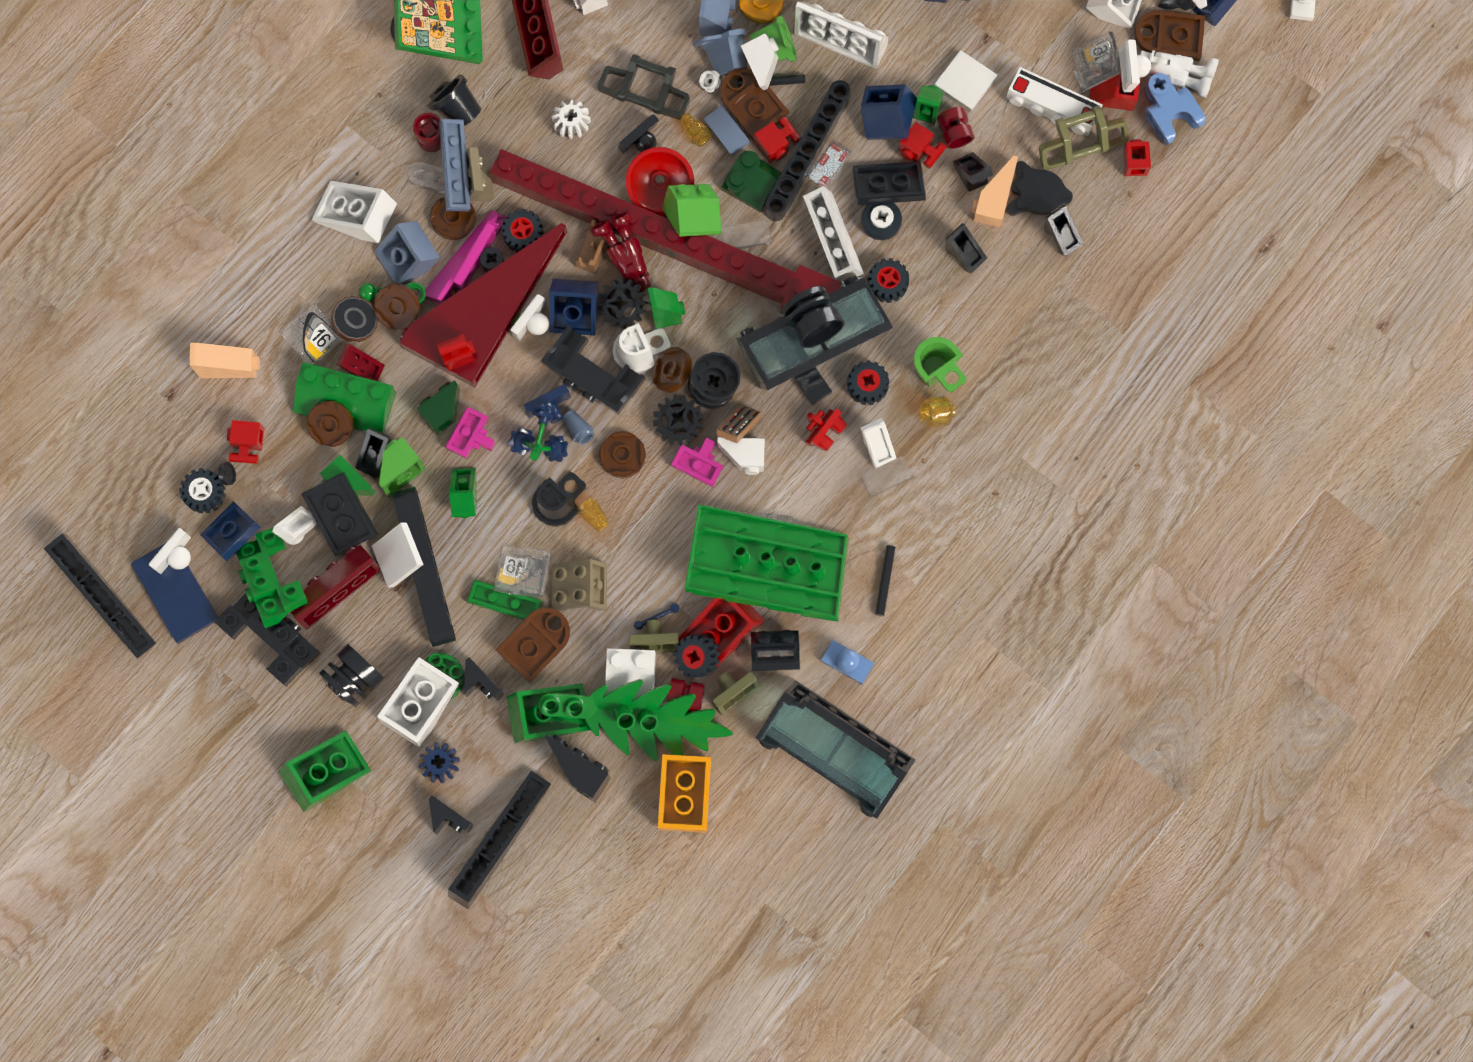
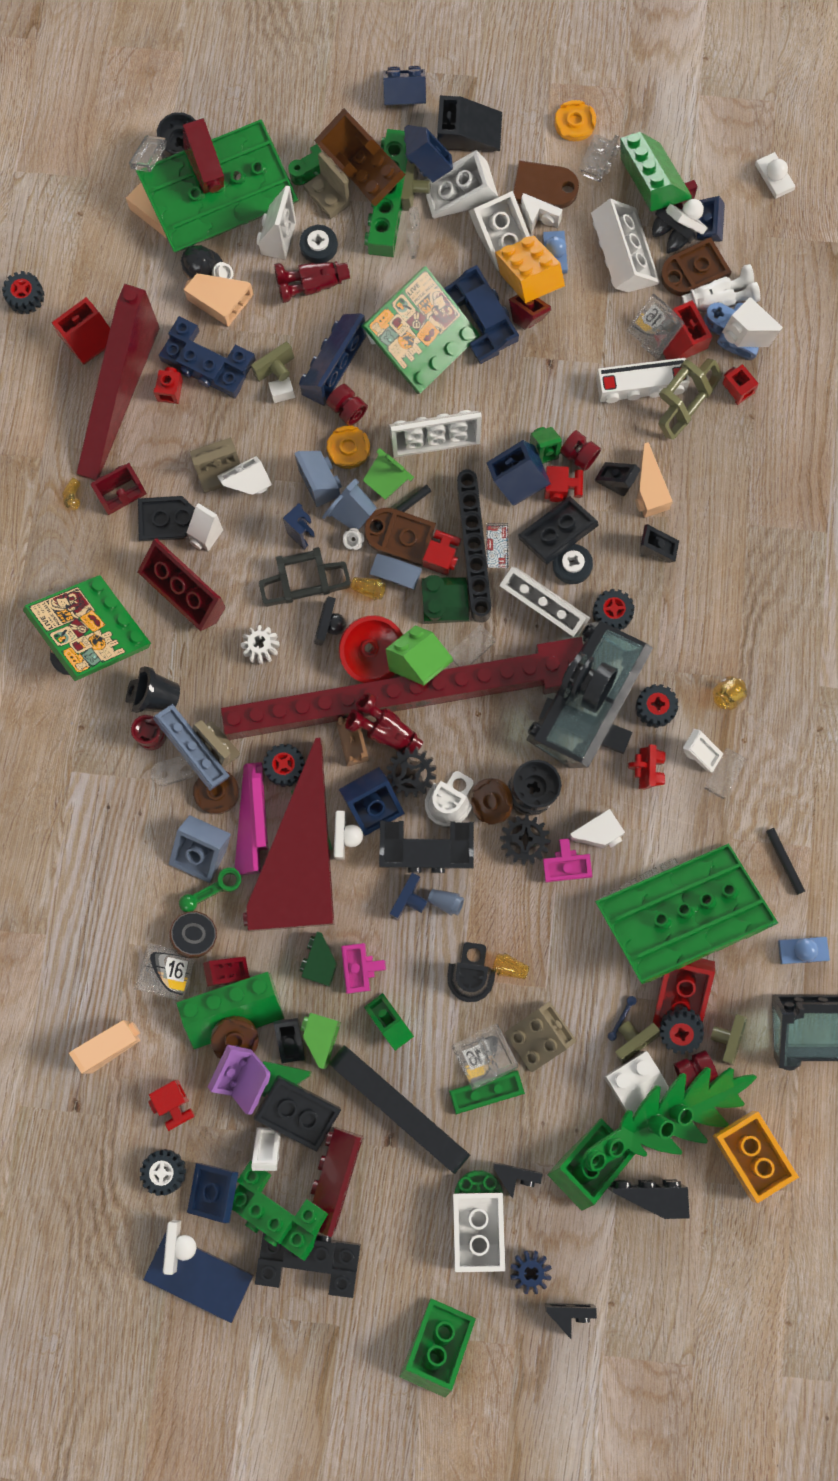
camera: 30 degrees left, 0 degrees up
black slope [43,533,156,659] -> none
black piece [218,462,236,486] -> none
white slope [312,181,397,243] -> none
black wheel [319,643,384,708] -> none
white tile [372,523,423,587] -> none
reddish brown tile [374,283,420,330] -> none
red brick [437,334,476,371] -> none
black slope [448,771,551,909] -> none
black wheel [480,247,504,273] -> none
reddish brown tile [495,608,570,683] -> none
dark blue plant [508,401,568,462] -> none
reddish brown tile [599,431,646,479] -> none
green slope [648,287,686,330] -> none
tile [717,404,761,443] -> none
white slope [741,34,779,90] -> none
black window [751,630,800,671] -> none
bright green container [914,337,966,392] -> none
white tile [934,50,998,112] -> none
black tile [1006,161,1073,216] -> none
slope [1044,205,1083,256] -> none
white tile [1119,40,1151,92] -> none
none -> medium lavender bracket [208,1045,270,1115]
none -> dark blue hinge [283,503,315,550]
none -> white slope [722,297,783,347]

